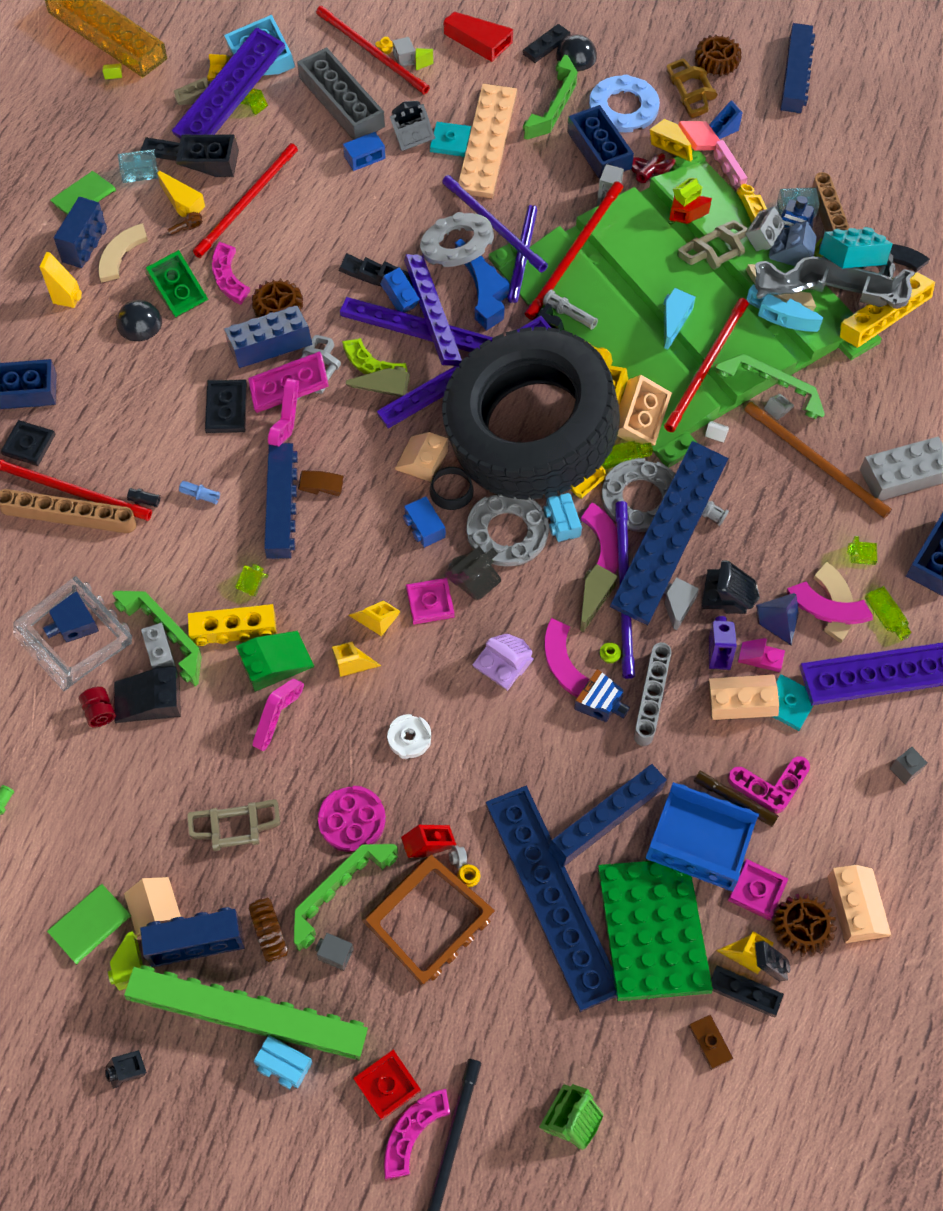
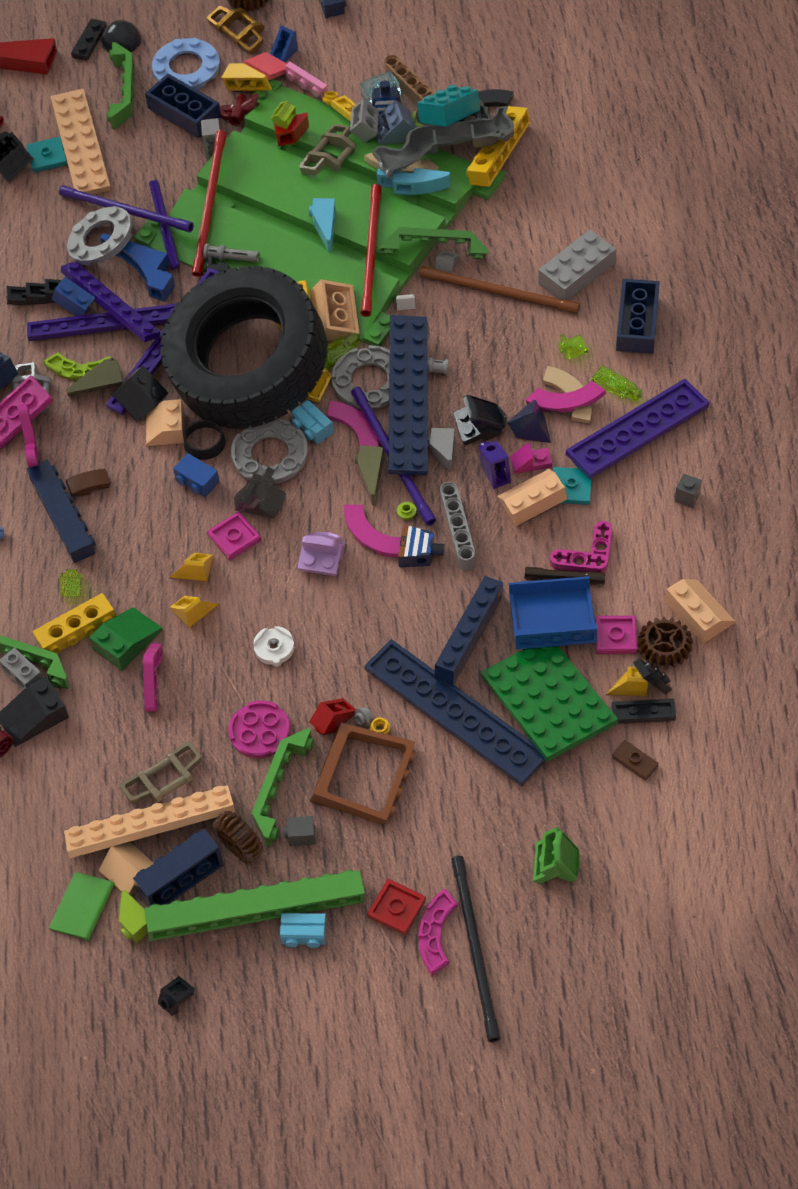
camera: 20 degrees left, 5 degrees down
none -> light nougat plate [64,785,235,859]
none -> black slope [111,366,169,422]

